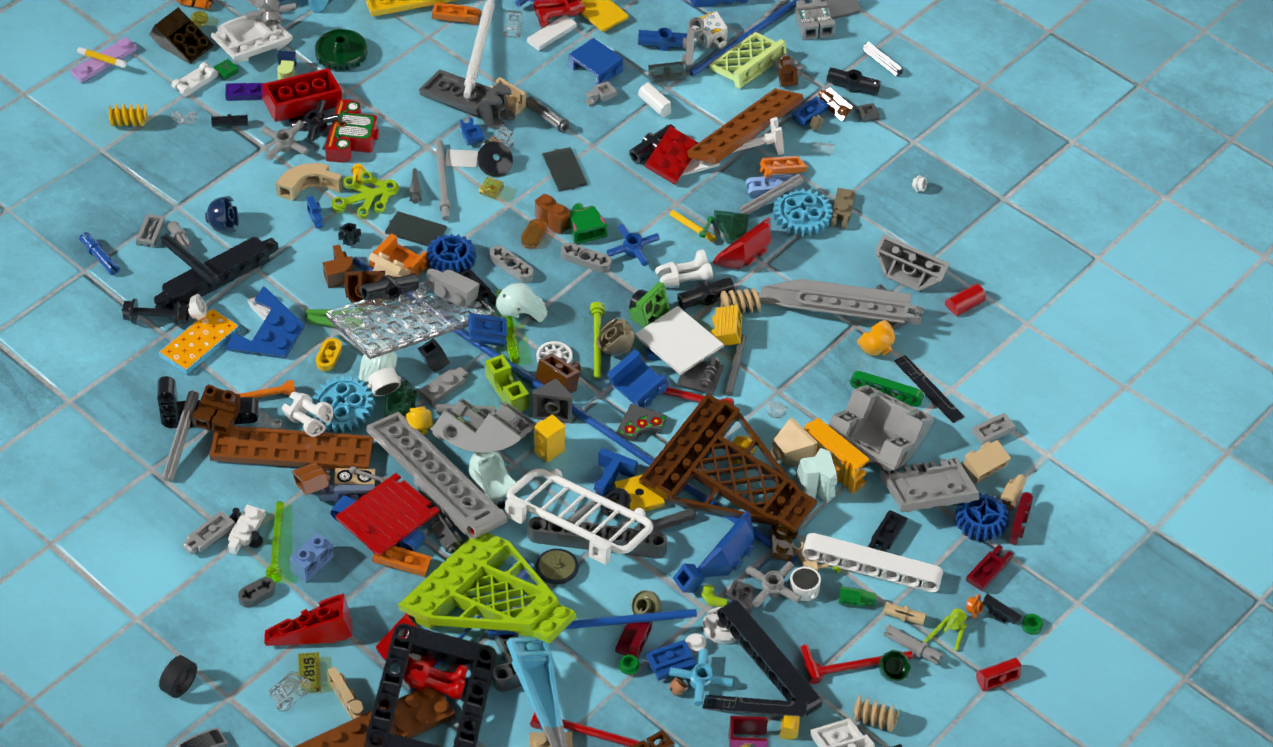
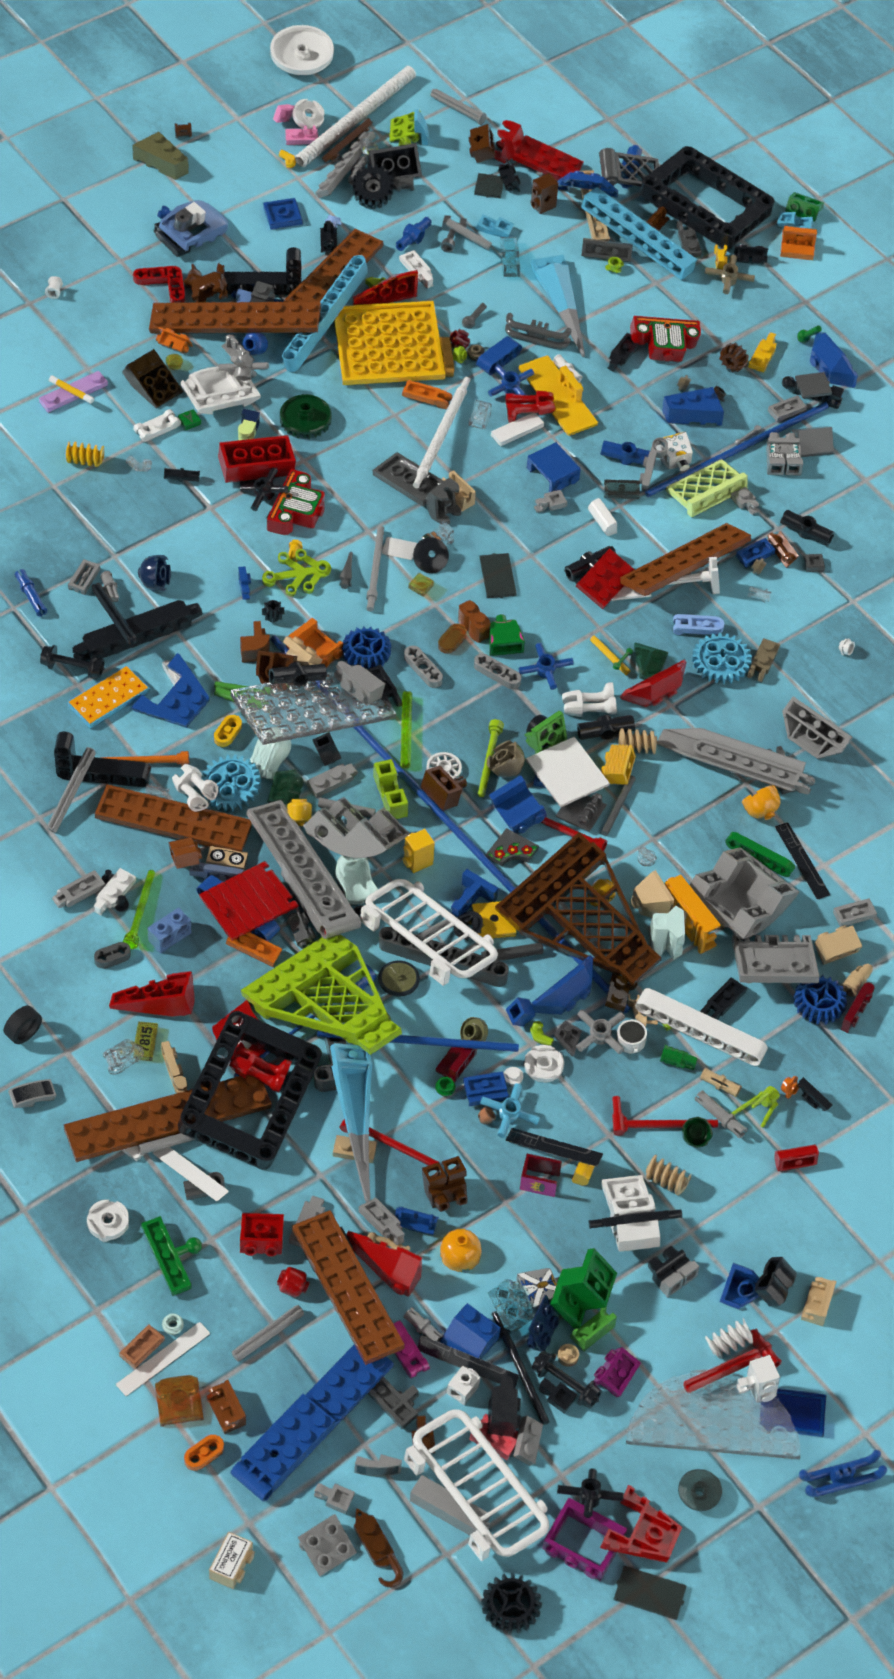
camera: 10 degrees right, 5 degrees up
white plate [188,294,207,320] -> none
reddish brown hips [192,384,241,436] -> none
dark purple hinge [225,83,263,101] -> none
light grey bar [261,120,308,161] -> none
tan arch [276,163,343,201] -> none
light grey hinge [349,466,388,483] -> none
white piece [368,367,401,396] -> none
clear smoke piece [385,211,447,247] -> none
blue plate [460,117,485,145] -> none
blue plate [468,313,507,347] -> none
light aqua piece [496,283,548,323] -> none
dark grey axle [526,96,569,132] -> none
dark grey slope [533,379,573,424] -> none
black beam [717,600,822,717] -> none
light grey axle [739,174,804,216] -> none
orange hinge [760,156,808,178] -> none
reddish brown plate [778,56,798,87] -> none
axle [863,42,903,76] -> none
red brick [945,284,986,317] -> none
dark red hinge [966,544,1014,592] -> none
green tile [1021,614,1043,635] -> none

